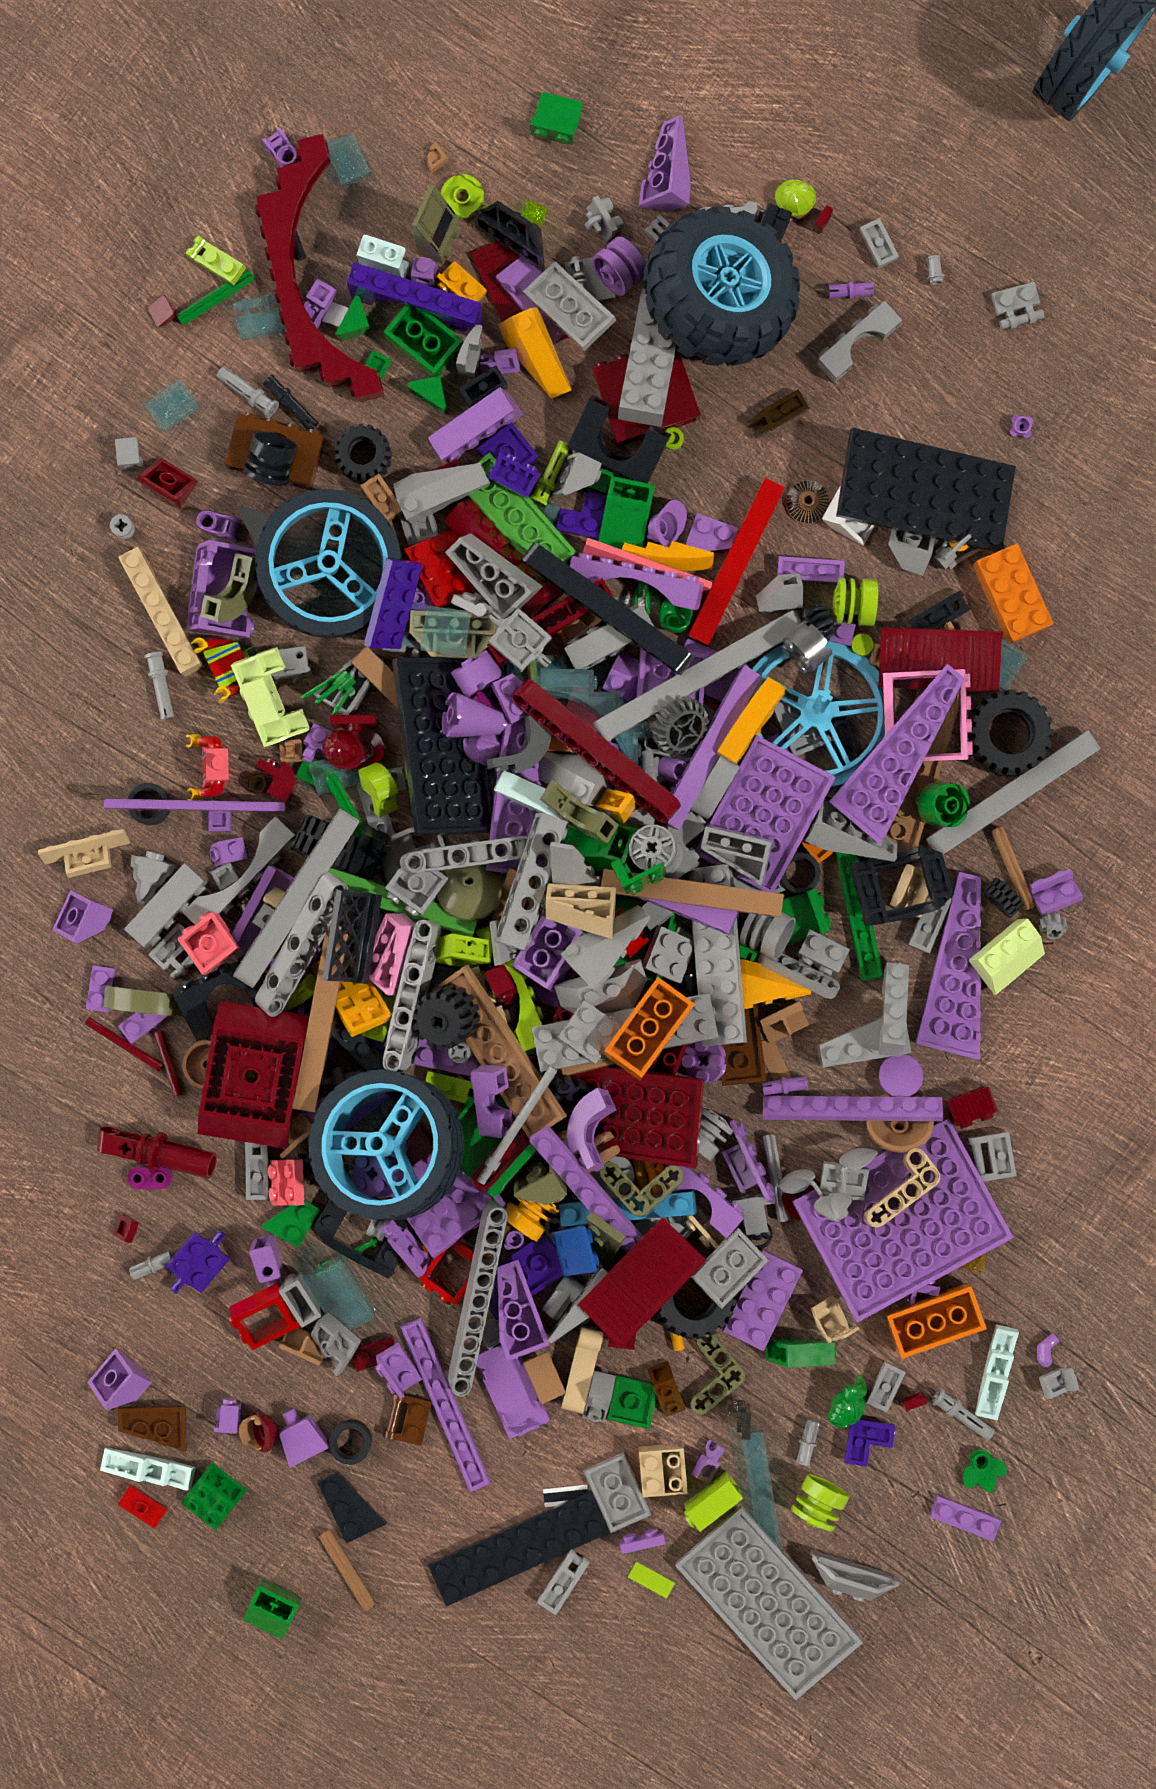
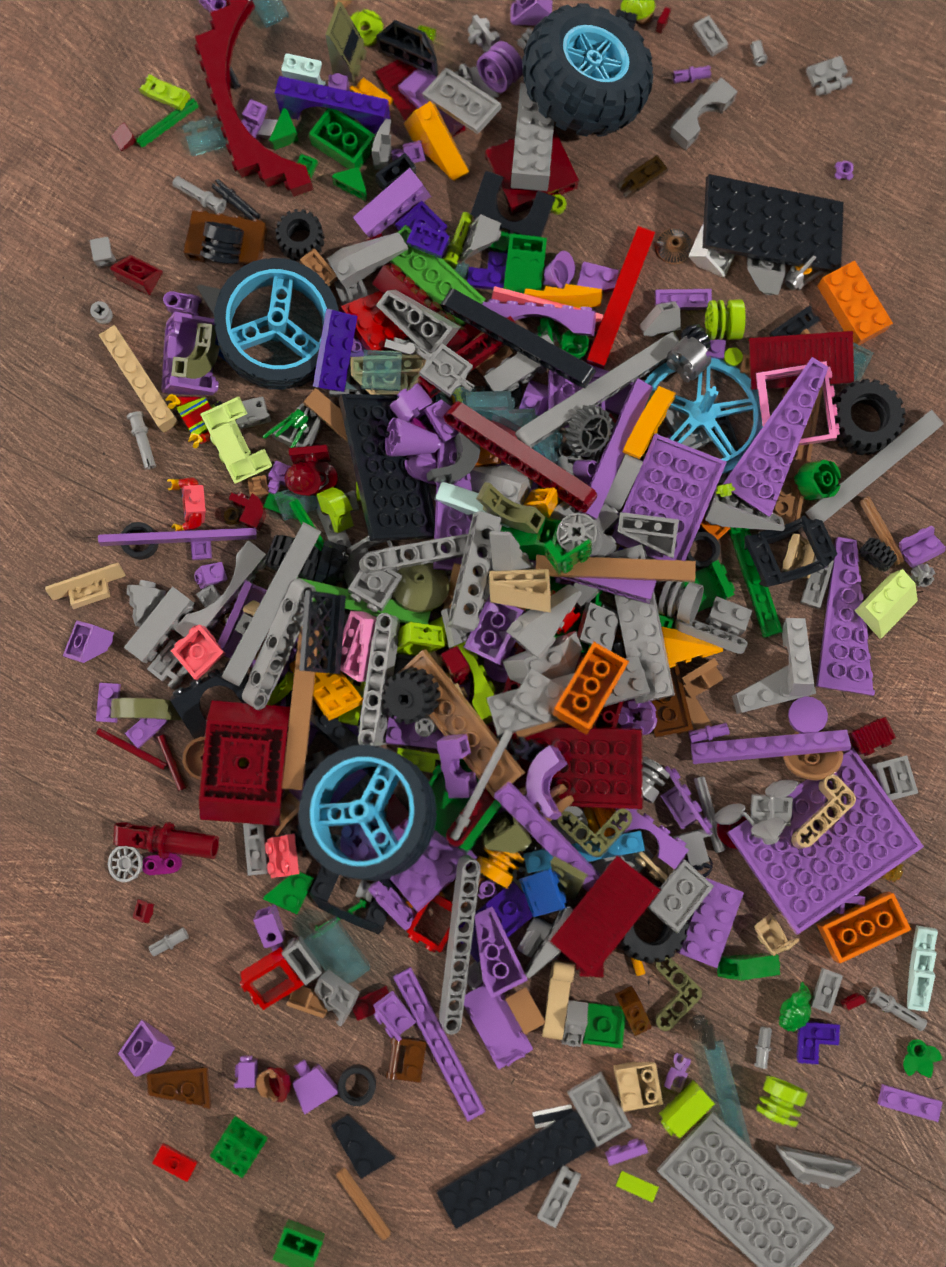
camera: 10 degrees left, 5 degrees down
light aqua slope [100,1448,196,1490] -> none
clear light blue plate [145,380,200,433] -> none
dark purple plate [166,1230,230,1294] -> none
none -> light grey wheel [108,846,143,882]
none -> lime plate [715,483,735,497]

